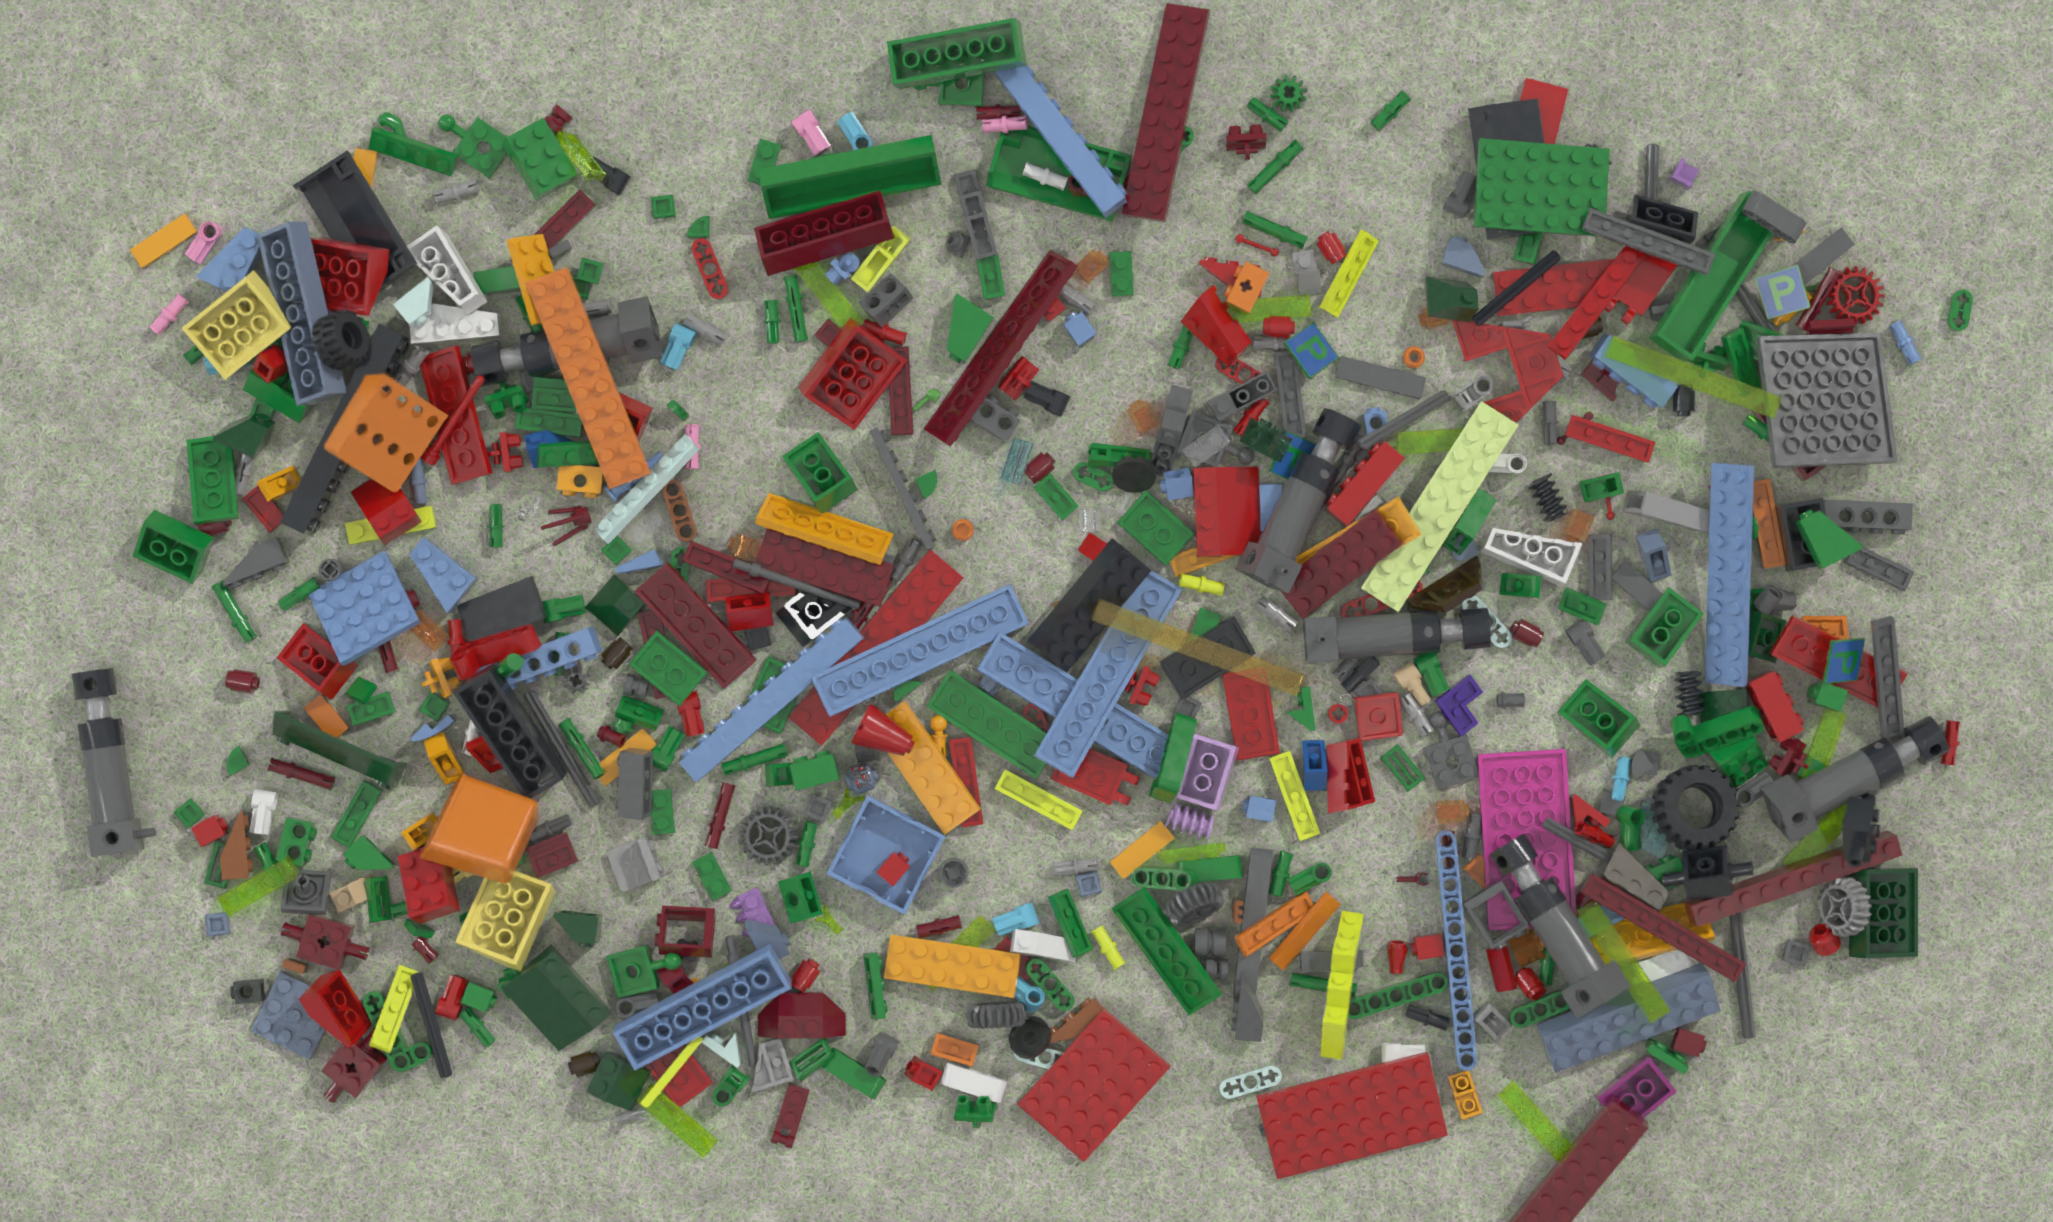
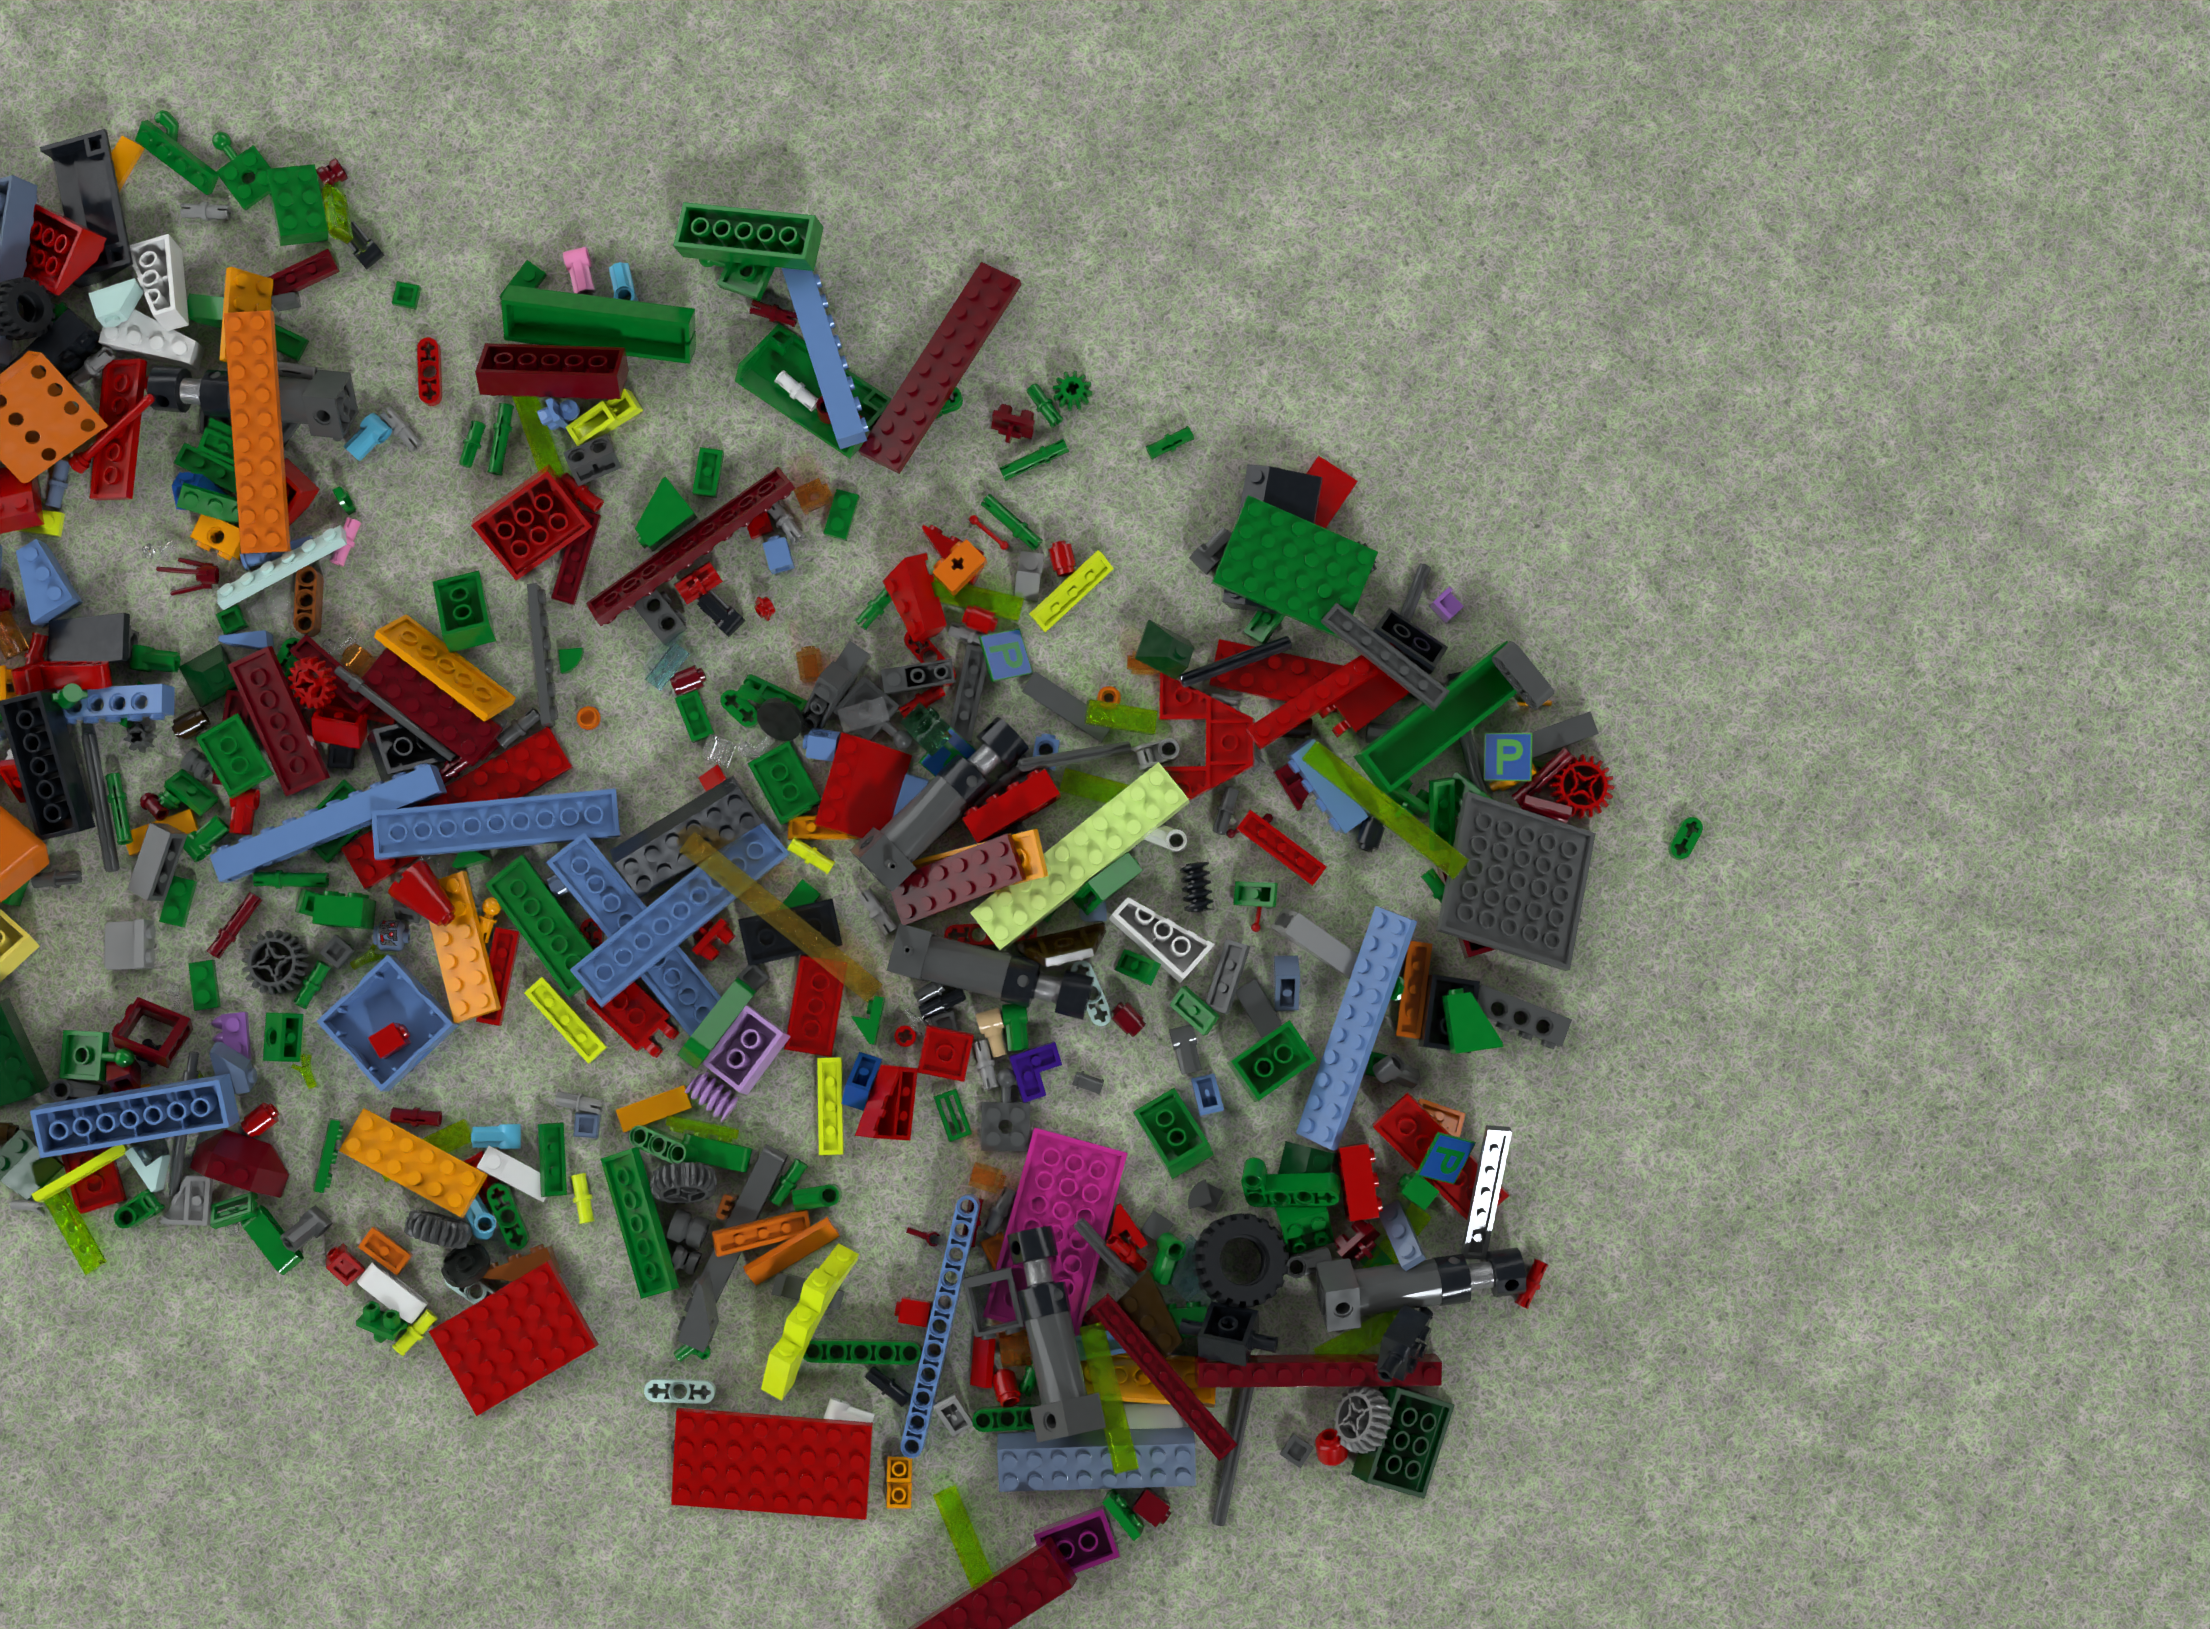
camera: 20 degrees right, 5 degrees down
green hips [484,382,530,419] -> none
red hips [487,432,524,473] -> none
green axle [487,504,505,547] -> none
dark red plate [525,832,579,878] -> none
dark green slope [554,910,603,947] -> none
green tile [576,258,604,285] -> none
green tile [687,216,710,238] -> none
dark red plate [770,1083,810,1149] -> none
dark red tile [814,319,841,347] -> none
bright green hand [912,388,941,412] -> none
dark grey wheel [939,858,969,888] -> none
dark grey plate [946,232,970,258] -> none
dark grey slope [954,169,997,260] -> none
bright pink pin [982,116,1028,134] -> none
medium blue brick [1242,795,1276,822] -> none
green pin [1290,972,1357,997] -> none
red cone [1386,940,1408,974] -> none
sand blue slope [1440,235,1485,278] -> none
clear orange brick [1562,509,1595,543] -> none
medium azure axle [1612,757,1632,801] -> none
black piece [1673,671,1705,716] -> none
dark green slope [1748,610,1786,663] -> none
dark grey tile [1844,547,1914,592] -> none
medium blue pin [1889,320,1922,365] -> none
none -> red gear [288,656,337,709]
none -> neon yellow pin [392,1309,438,1356]
none -> green arm [674,1344,711,1362]
none -> red plate [754,597,776,621]
none -> clear neon green plate [1084,699,1158,735]
none -> medium blue slope [1191,1074,1224,1116]
none -> sand blue plate [1379,1199,1426,1271]

